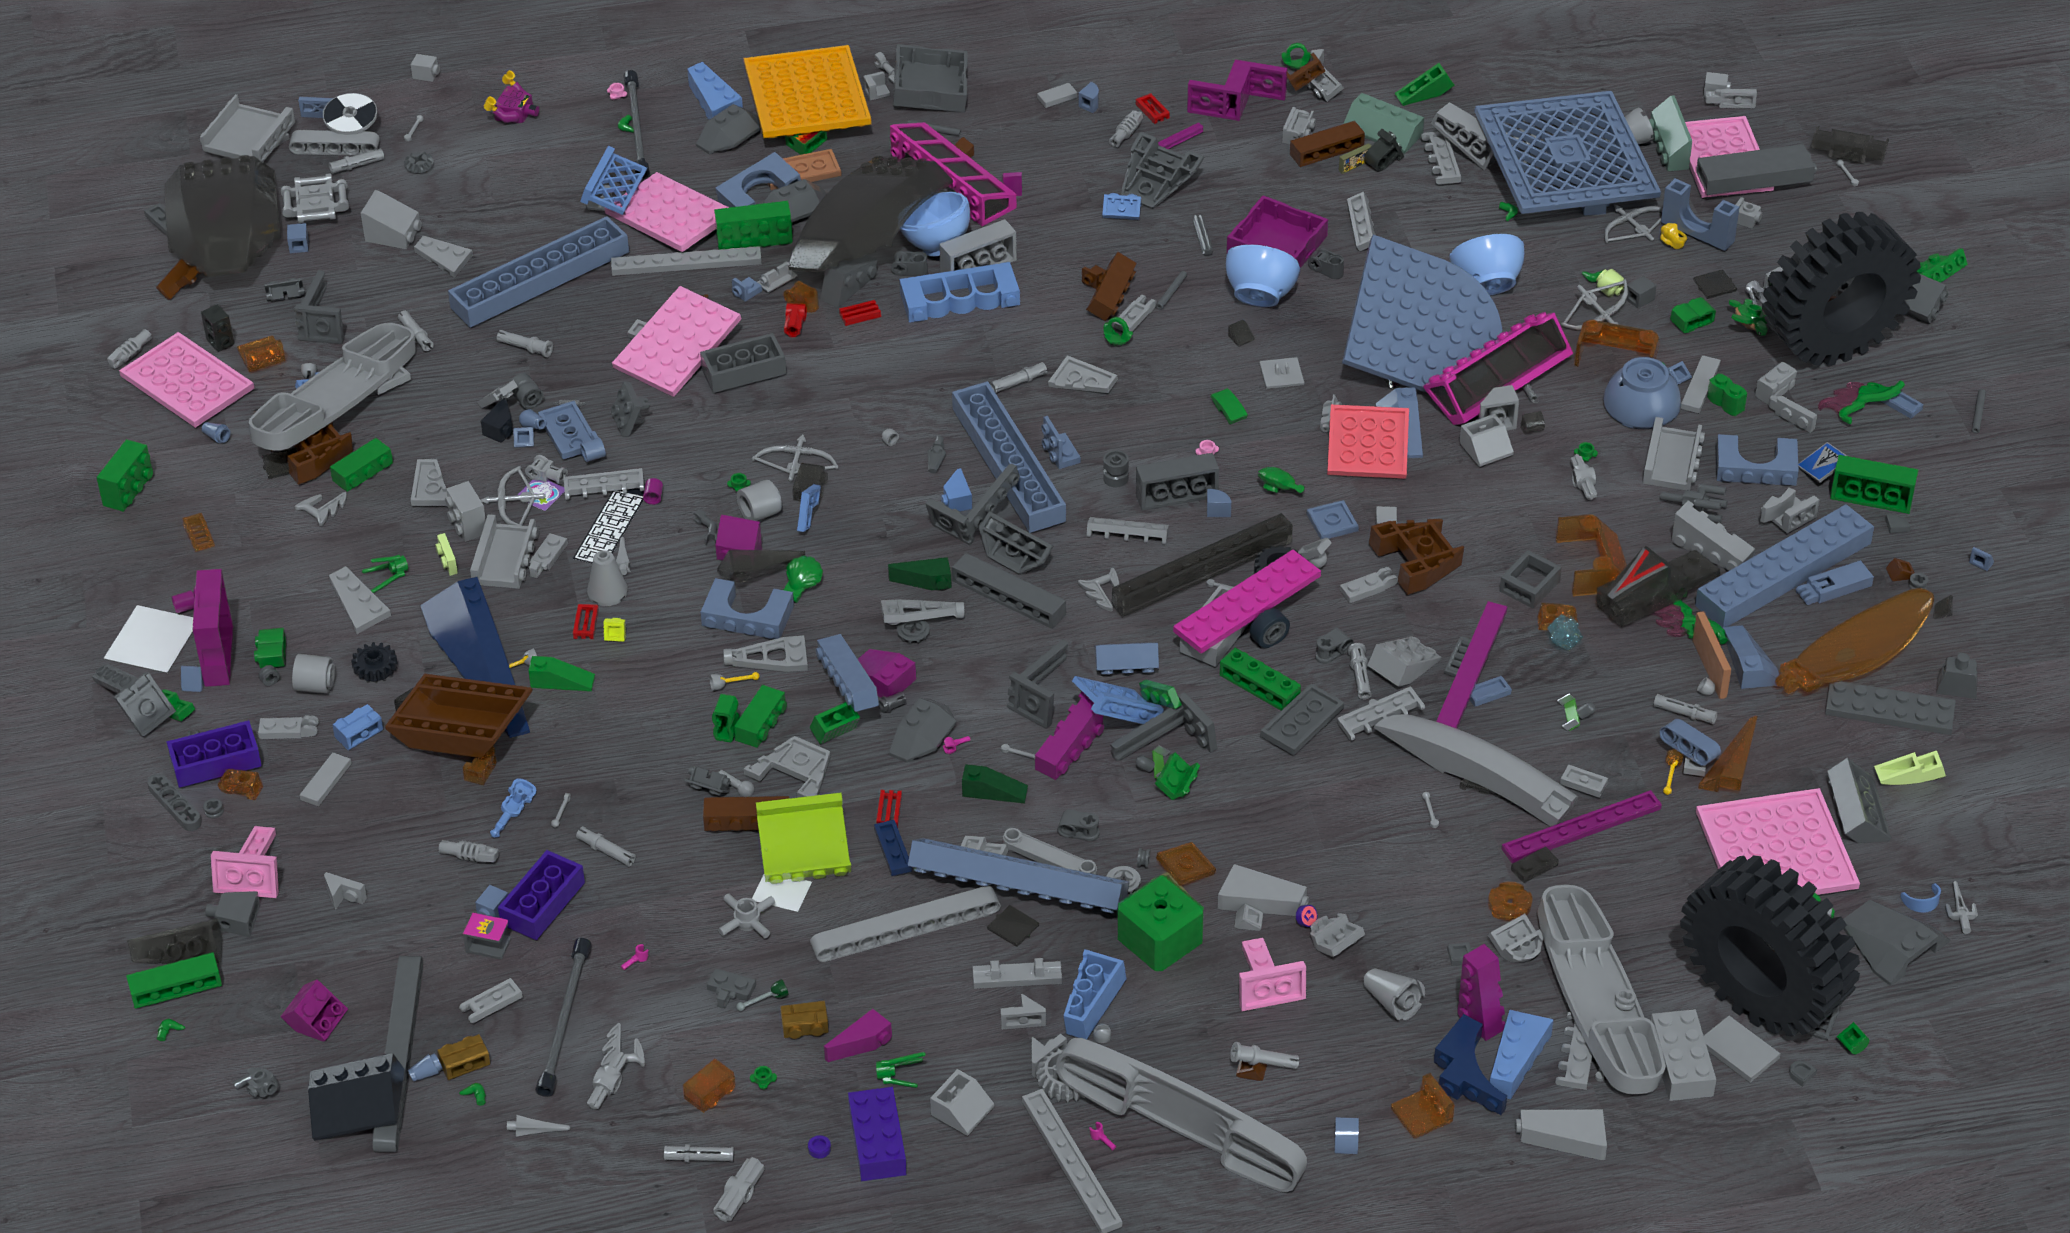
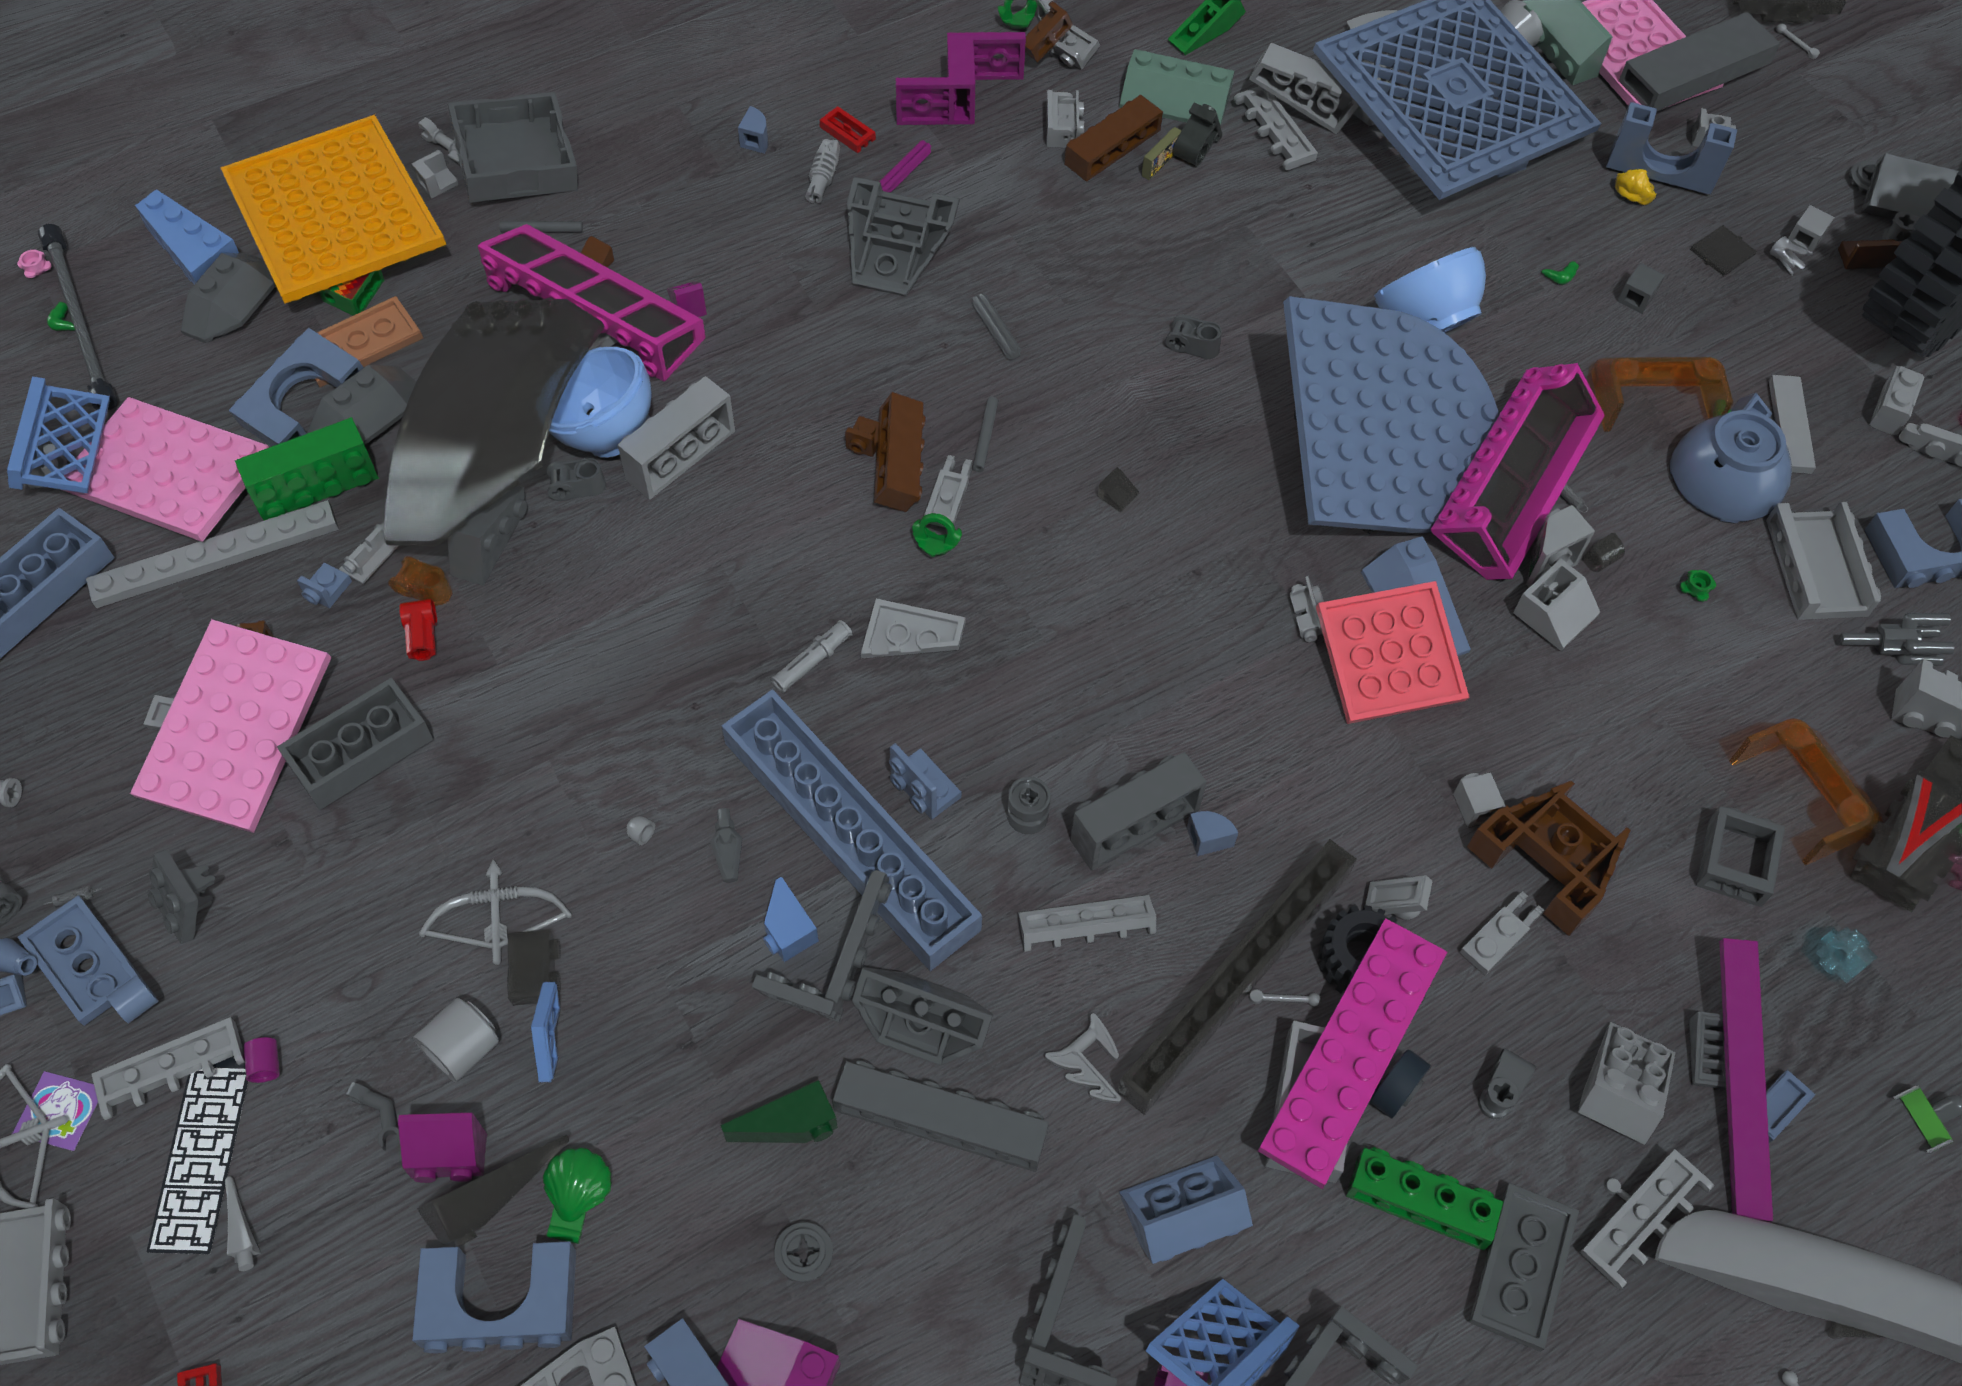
camera: 20 degrees left, 15 degrees up
light grey connector [525,455,568,485] -> none
light grey hinge [529,533,568,578] -> none
light grey cone [587,550,628,606] -> none
green plate [727,473,751,492] -> none
red tile [839,300,881,326] -> none
light grey plate [881,599,964,625] -> none
medium blue fence [899,262,1020,322] -> none
light grey tile [1037,83,1077,108] -> none
medium blue bracket [1102,193,1141,220] -> none
green plate [1139,679,1182,709] -> none
bright pink plate [1196,440,1219,455] -> none
green slope [1210,388,1248,424] -> none
light blue piece [1226,245,1300,307] -> none
magenta tile [1227,195,1328,269] -> none
green animal [1258,467,1305,493] -> none
light grey piece [1260,357,1304,389] -> none
sand blue tile [1307,500,1359,539] -> none
light grey hinge [1347,191,1376,251] -> none
light grey pin [1348,643,1372,700] -> none
green animal [1499,202,1518,221] -> none
clear orange leg [1537,603,1578,630] -> none
light grey piece [1561,279,1628,331] -> none
light grey axle [1571,454,1597,500] -> none
yellowish green head [1596,269,1624,297] -> none
light grey piece [1604,205,1663,243] -> none
green brick [1670,297,1716,333] -> none
green brick [1707,373,1747,416] -> none
green animal [1729,299,1768,336] -> none

